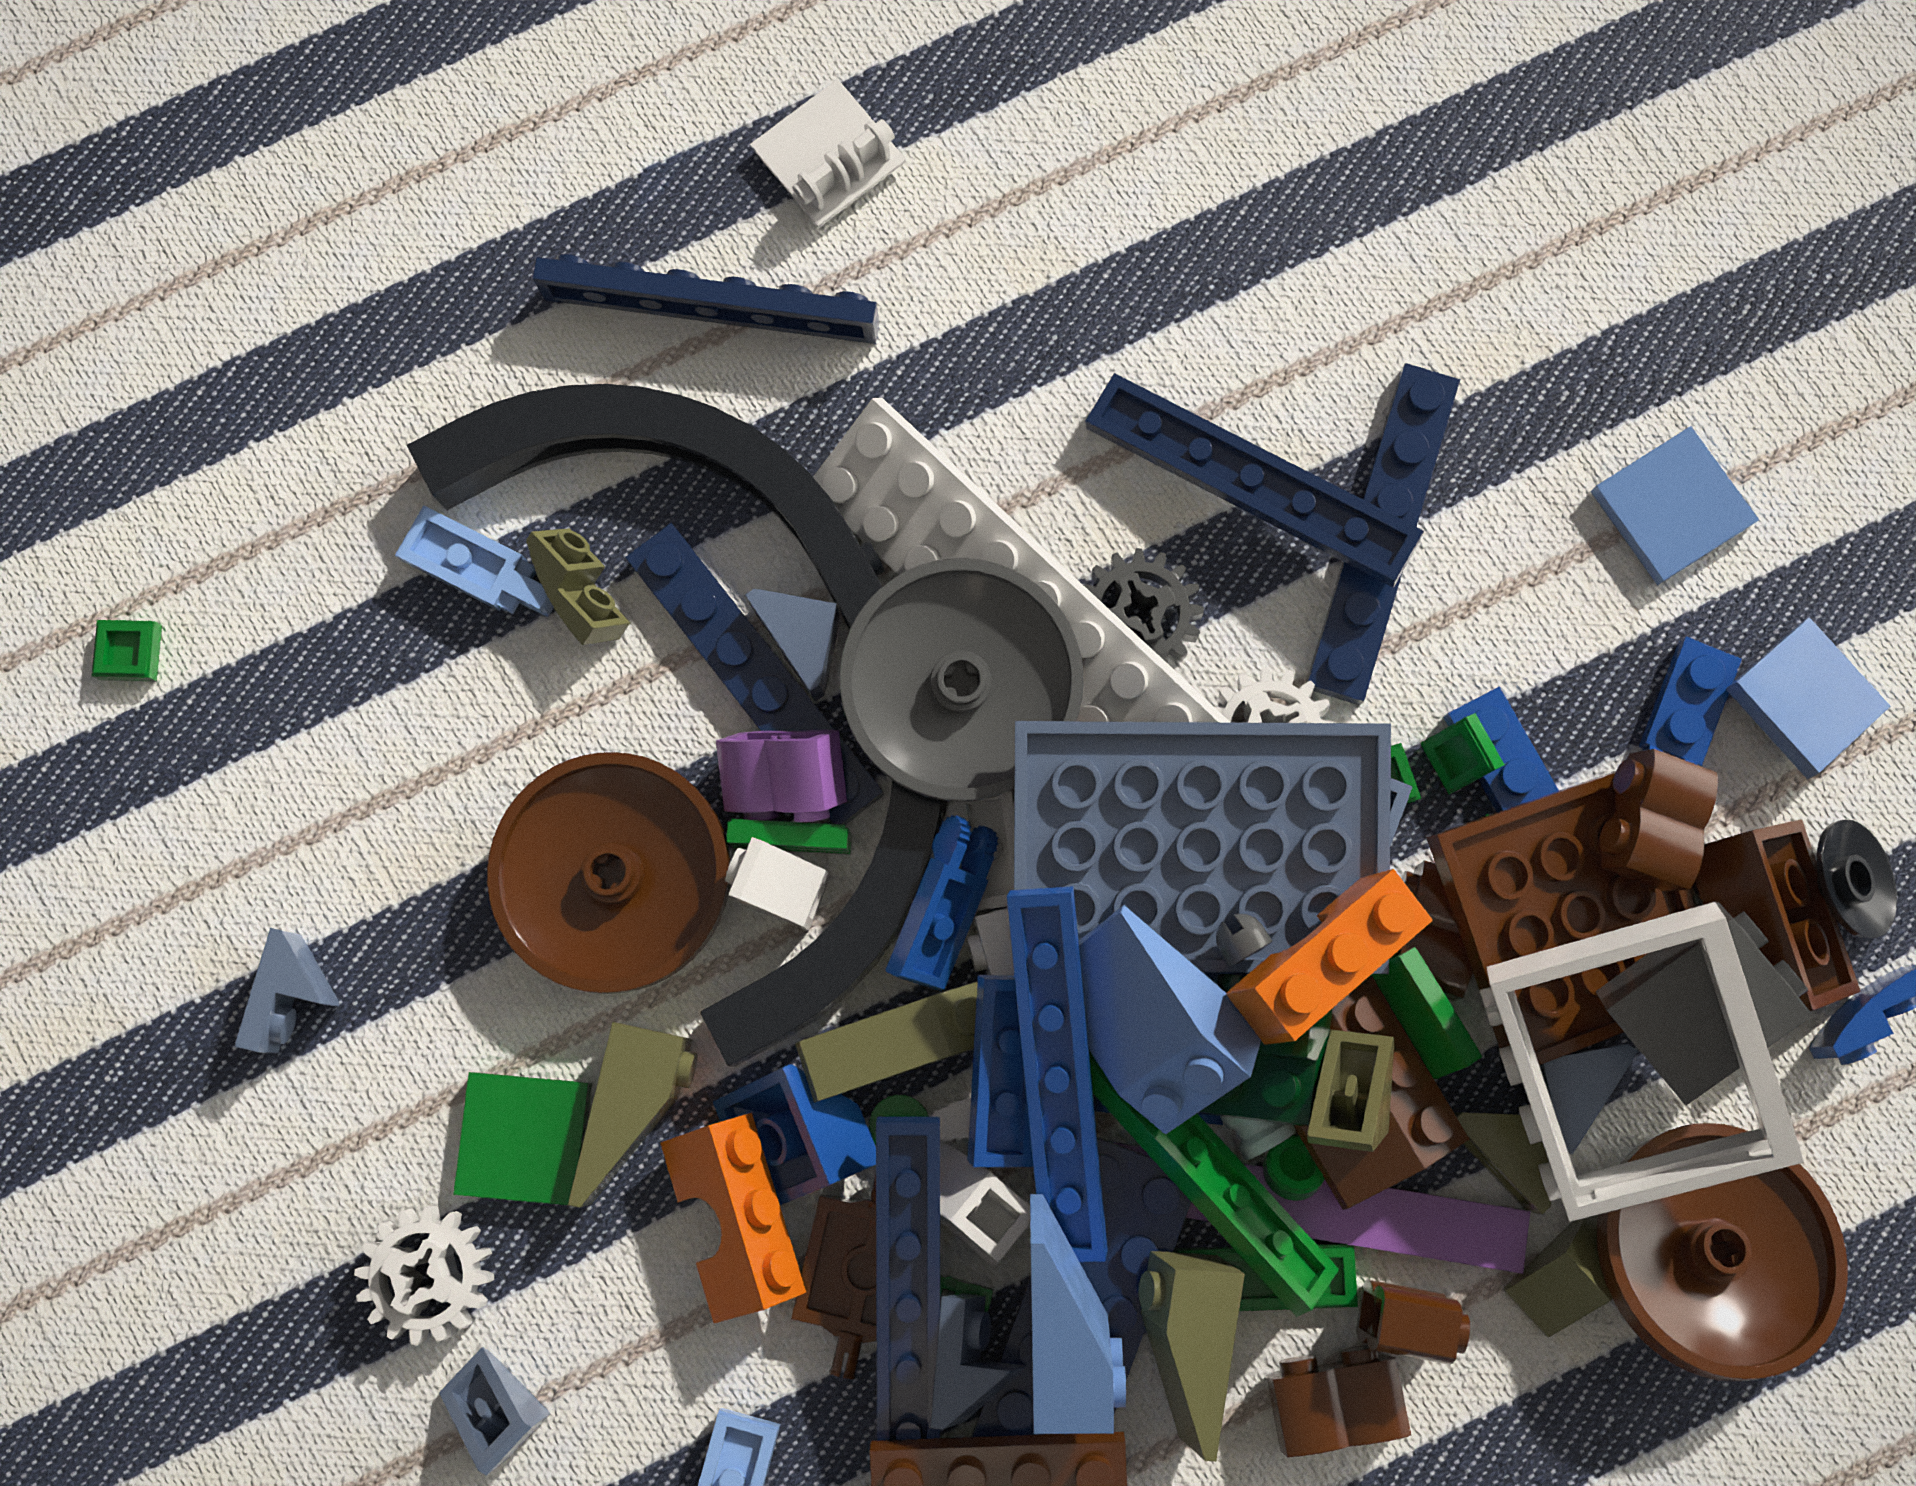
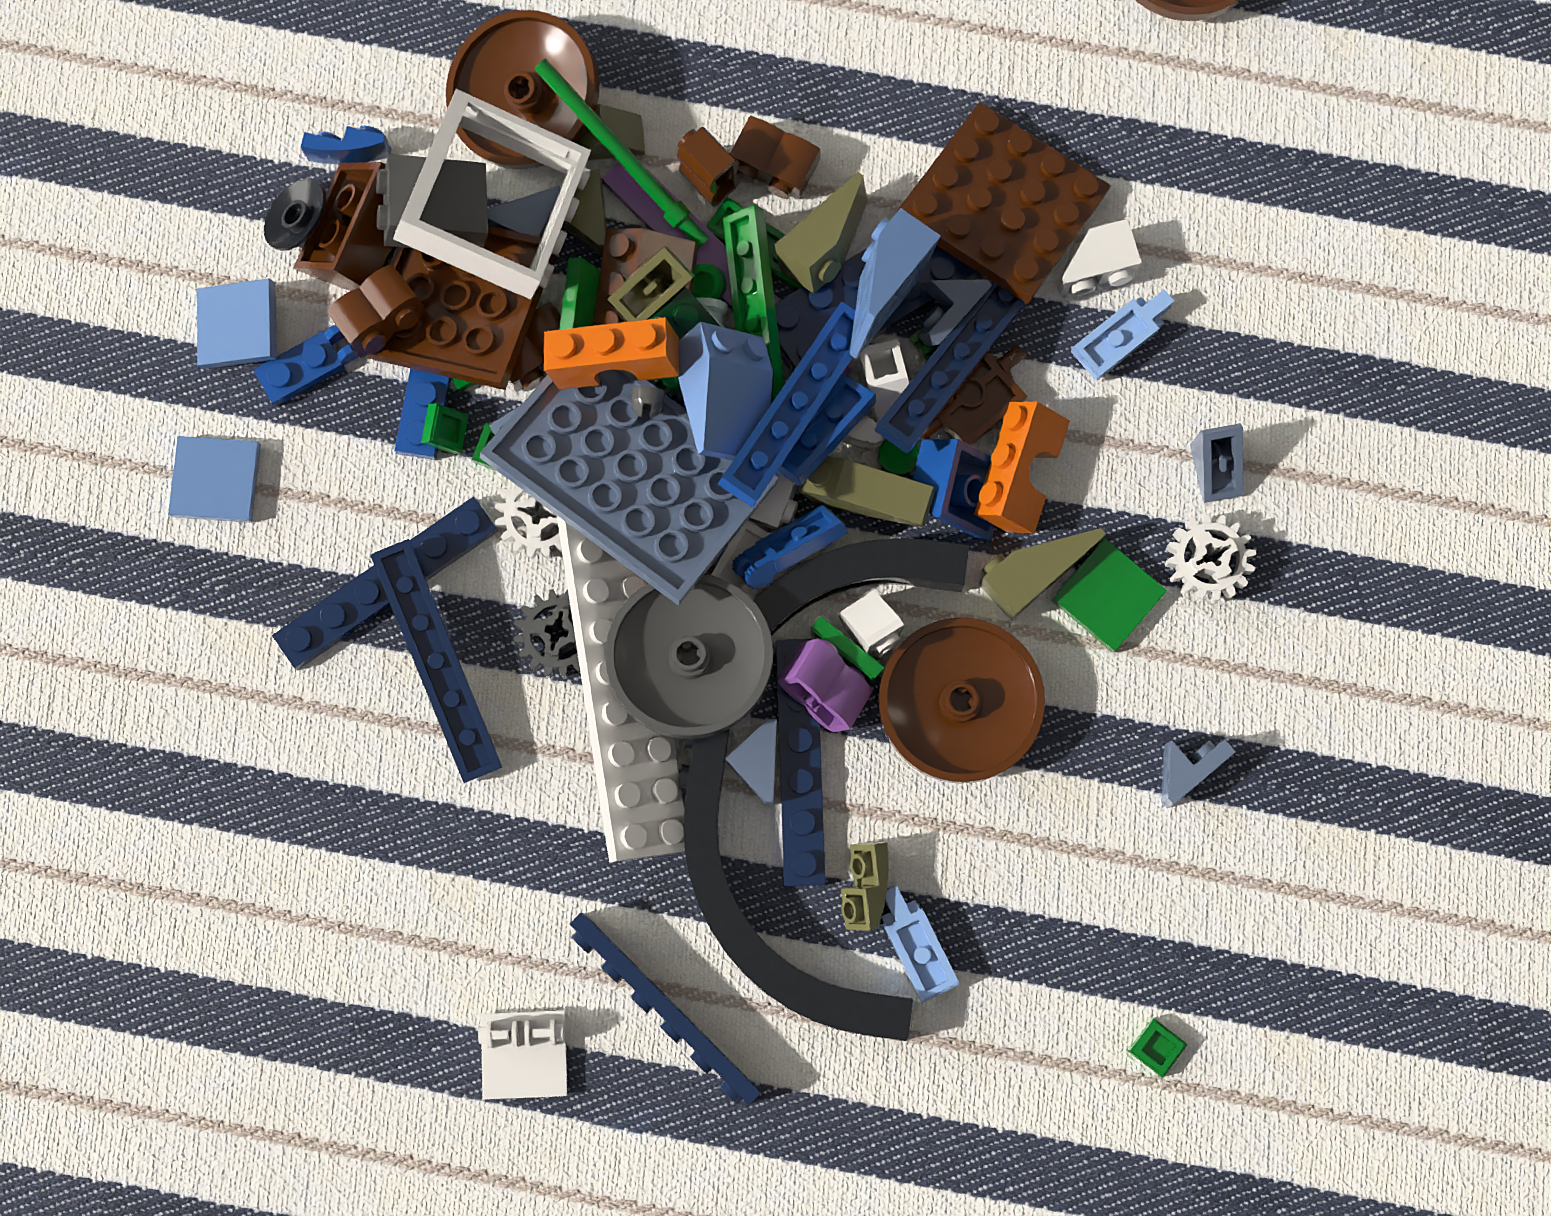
camera: 150 degrees left, 0 degrees up
none -> green bar [534,58,710,249]

